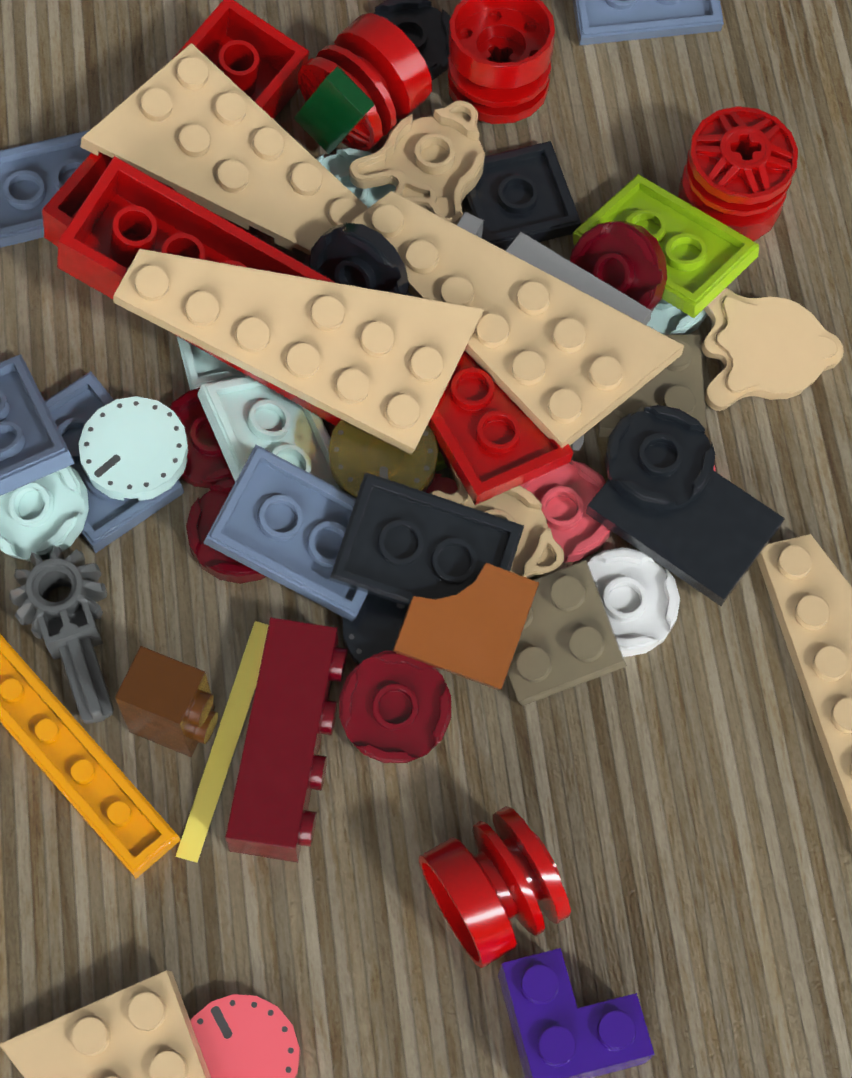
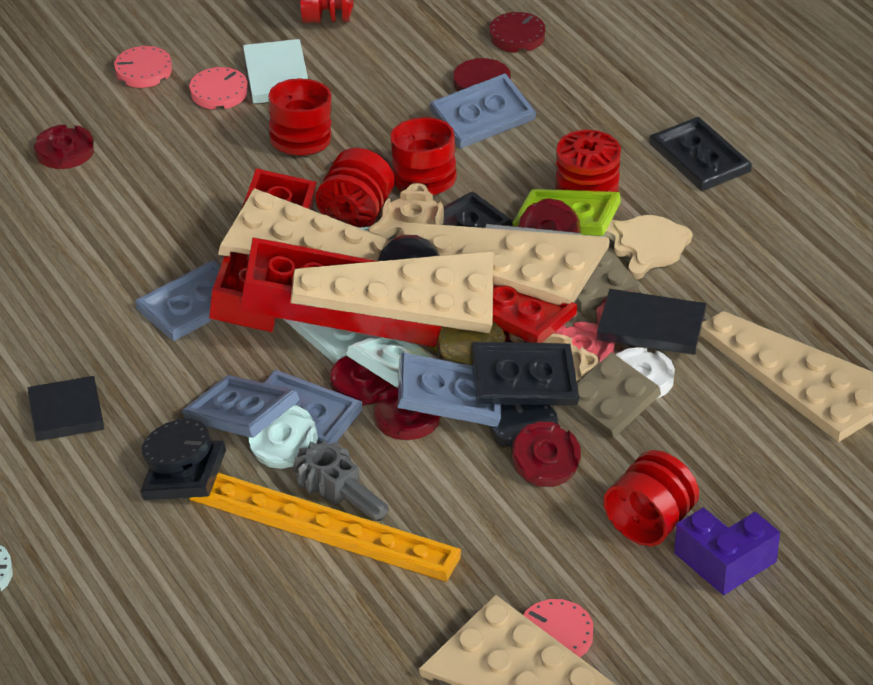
camera: 20 degrees left, 25 degrees down
light aqua tile [78,396,188,501] -> none
reddish brown brick [115,646,218,757] -> none
light yellow sticker [175,621,269,863] -> none
dark red brick [225,617,347,863] -> none
dark green tile [293,67,374,154] -> none
dark orange tile [392,563,539,691] -> none
black tile [604,405,716,512] -> none

